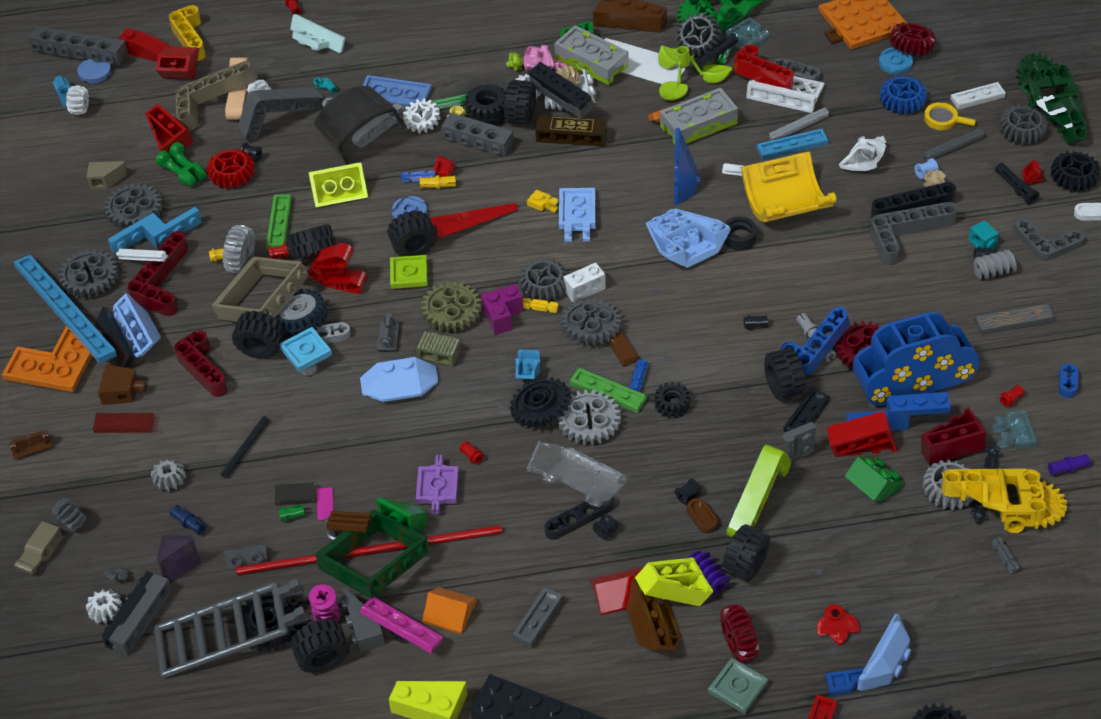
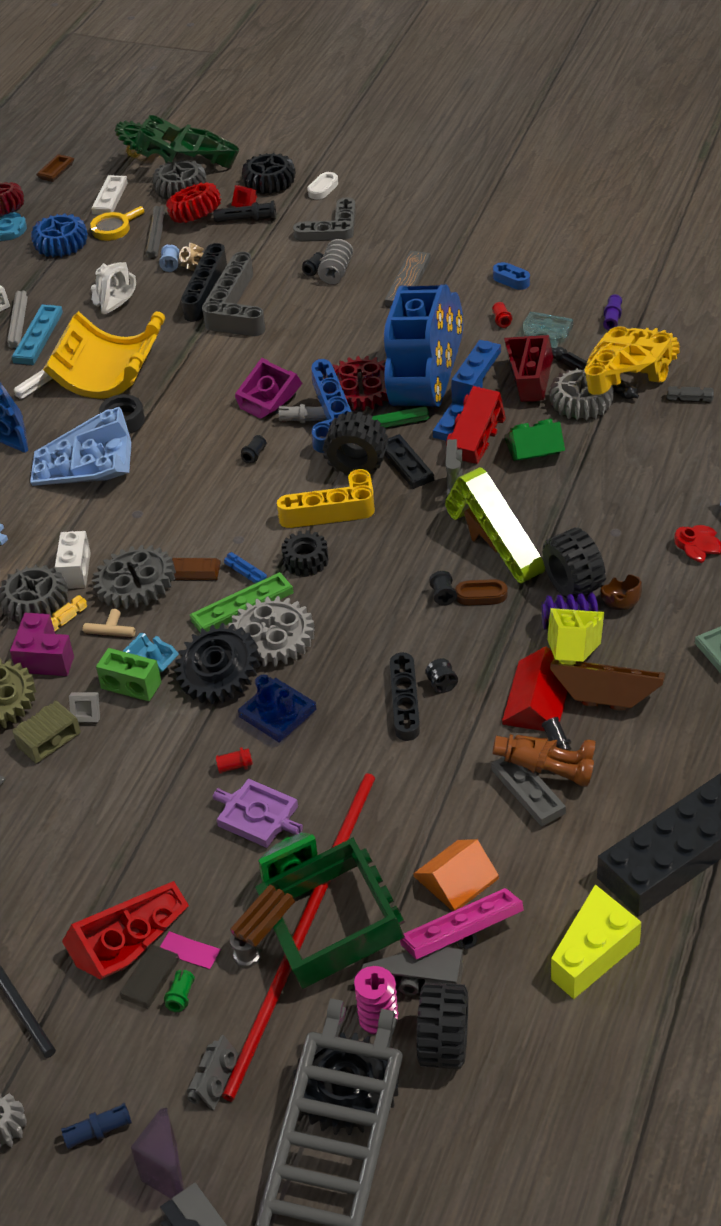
camera: 60 degrees left, 5 degrees down
light blue wedge [360,357,439,402] -> none
clear windscreen [526,440,628,508] -> none
dark red gear [720,604,759,662] -> none
teal brick [968,220,999,248] -> none
none -> reddish brown tile [36,154,74,182]
none -> red wedge [62,881,189,980]
none -> light grey tile [69,692,100,722]
none -> tan piece [83,609,135,637]
none -> bright green brick [96,648,161,701]
none -> red gear [166,182,221,223]
none -> magenta slope [235,358,303,419]
none -> clear blue plate [238,674,317,743]
none -> yellow beam [277,469,375,528]
none -> green axle [372,406,429,428]
none -> dark orange piece [492,734,595,787]
none -> black pin [542,717,572,751]
none -> reddish brown hair [600,574,642,610]

